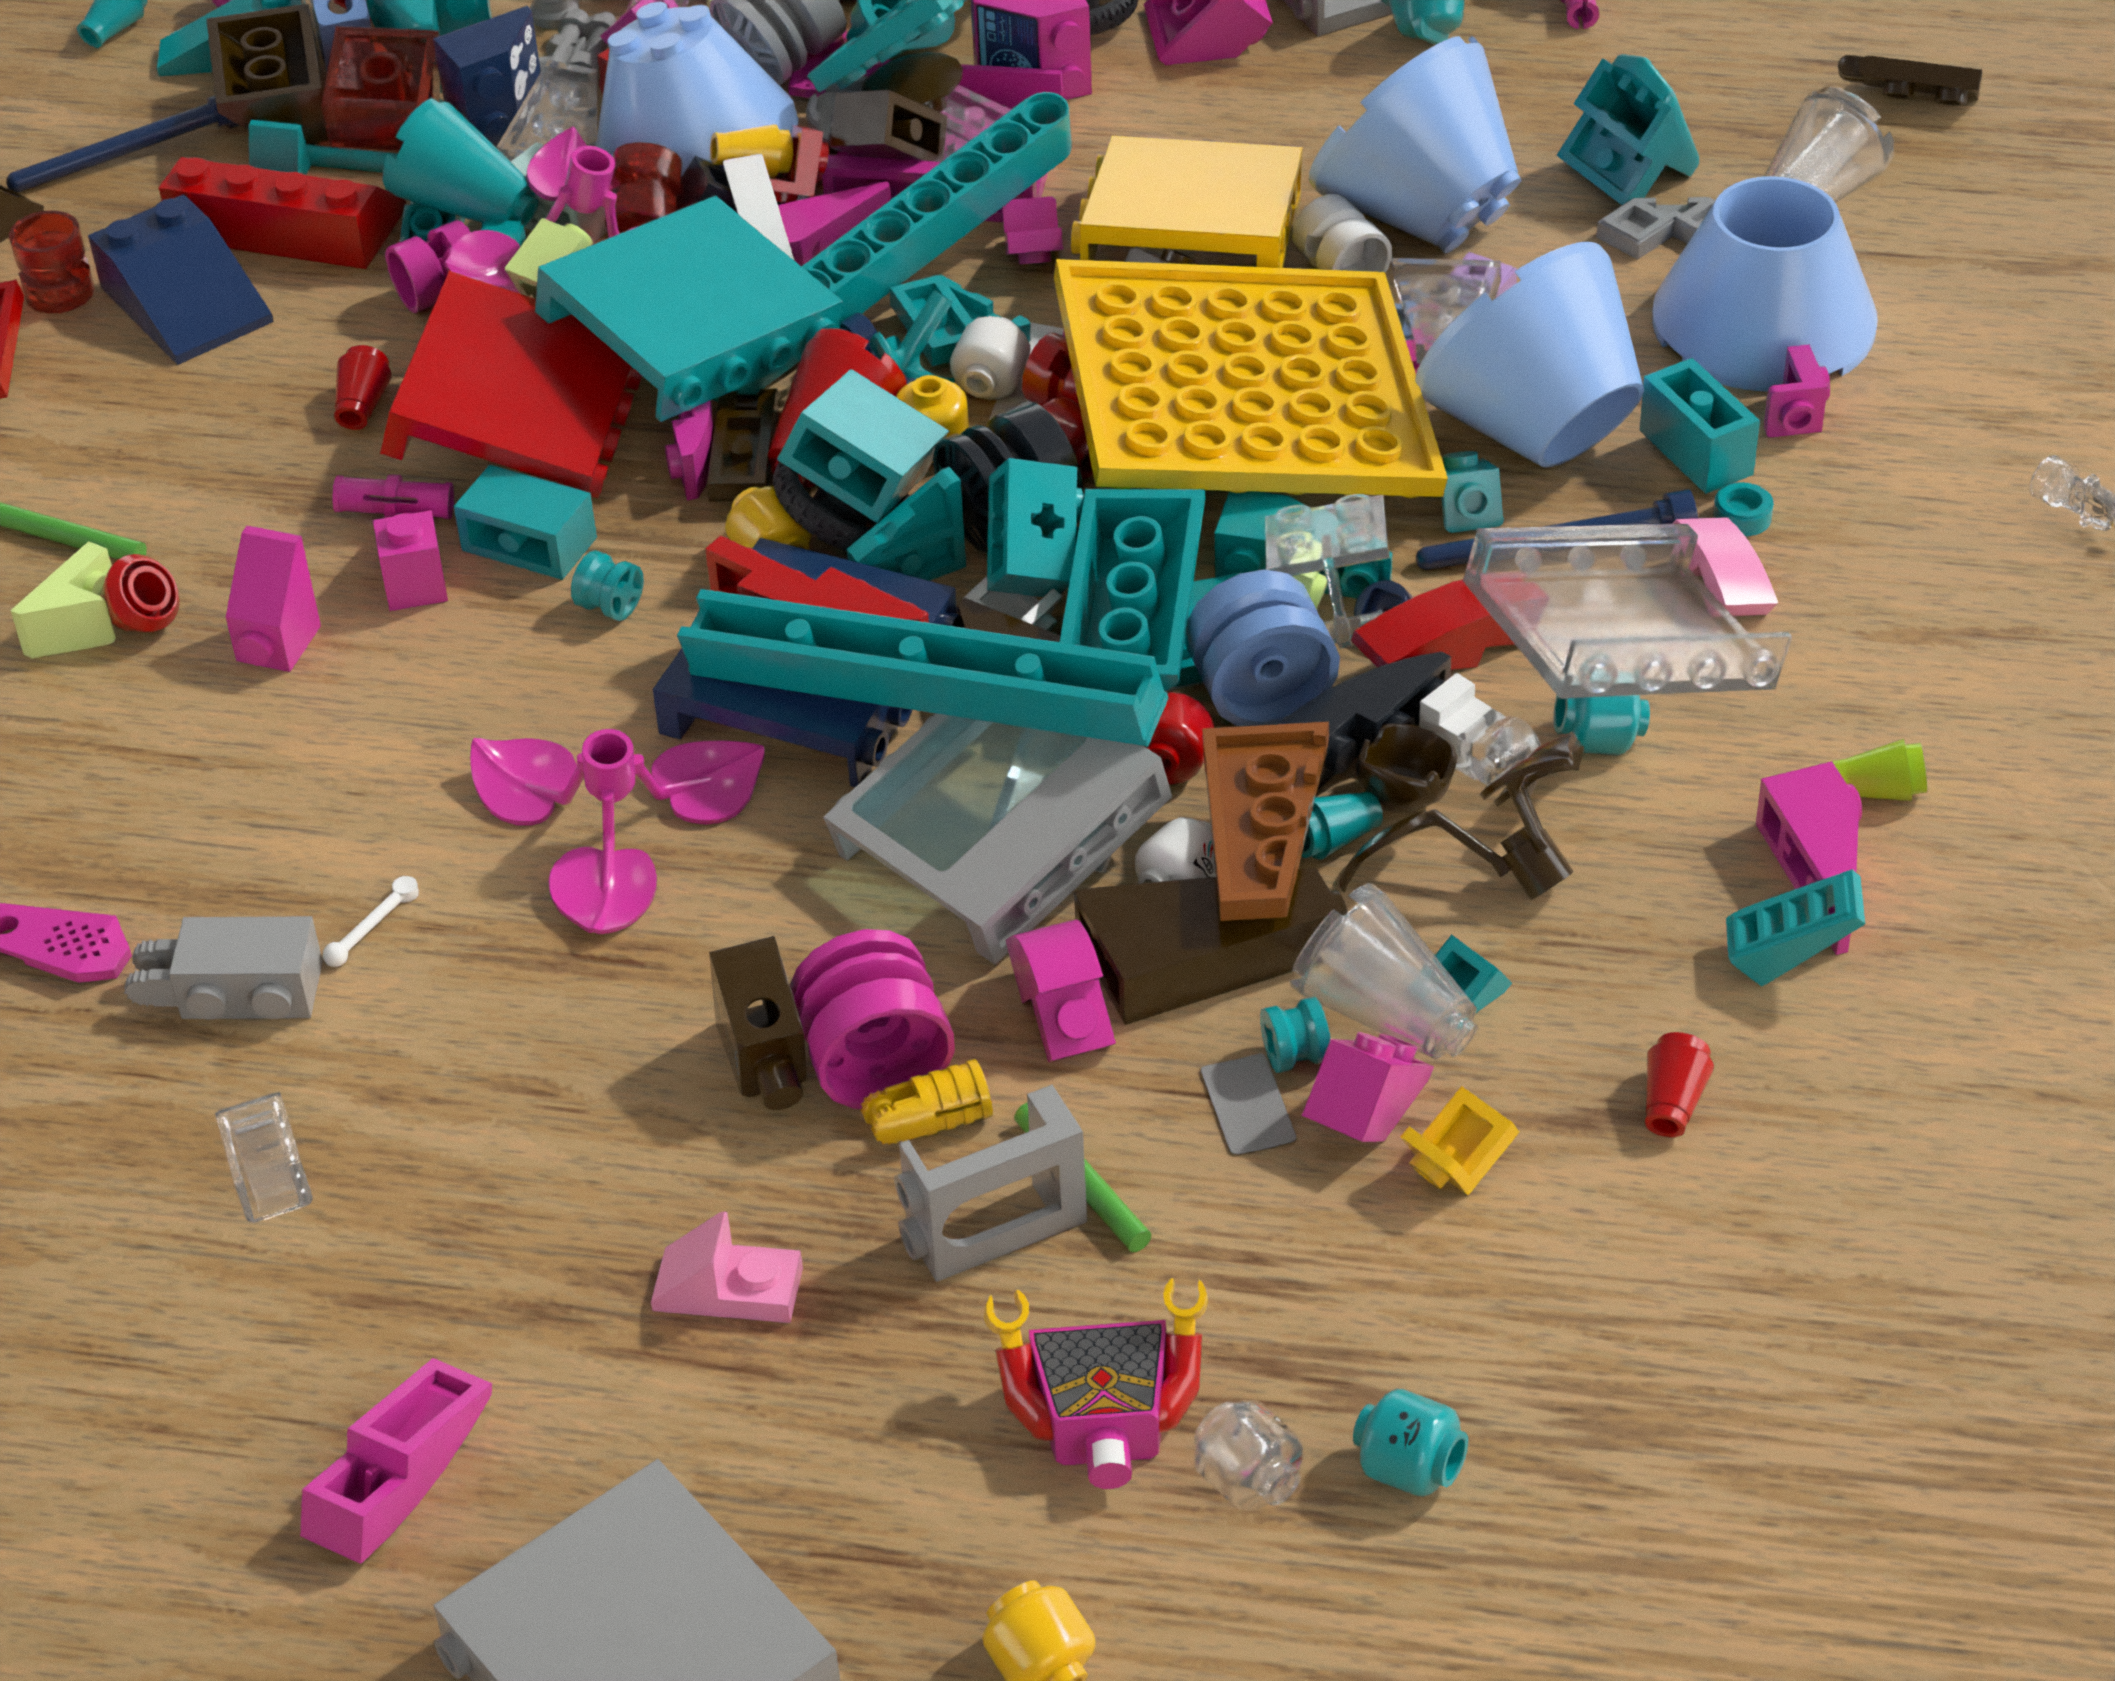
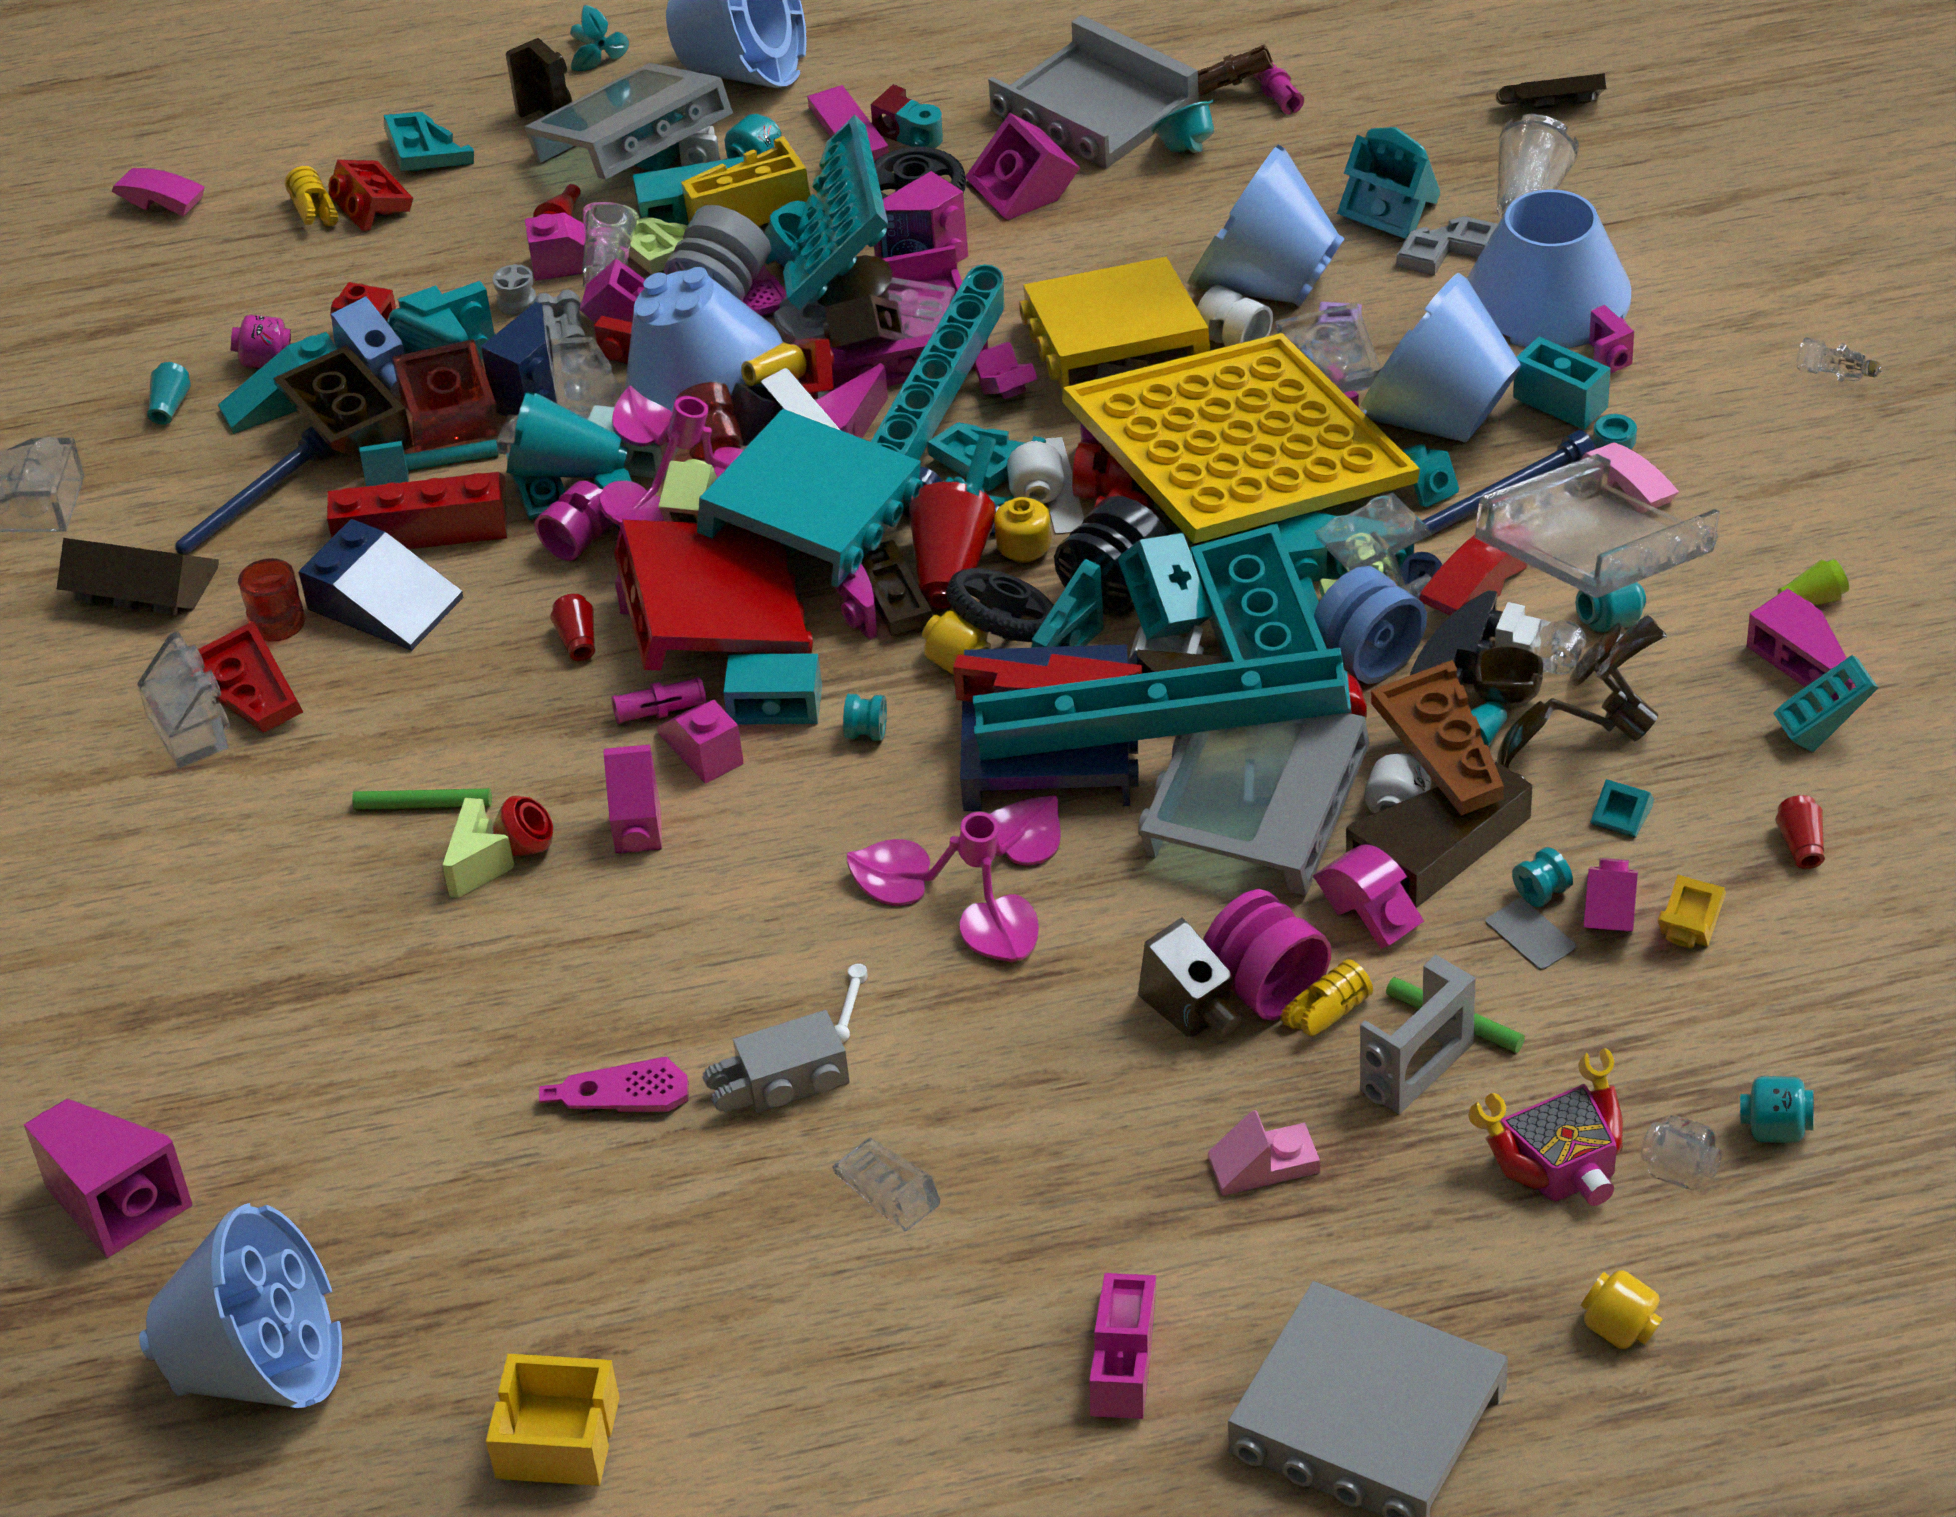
camera: 20 degrees left, 0 degrees up
teal brick [777,369,949,523] -> none
clear cone [1290,883,1478,1059] -> none

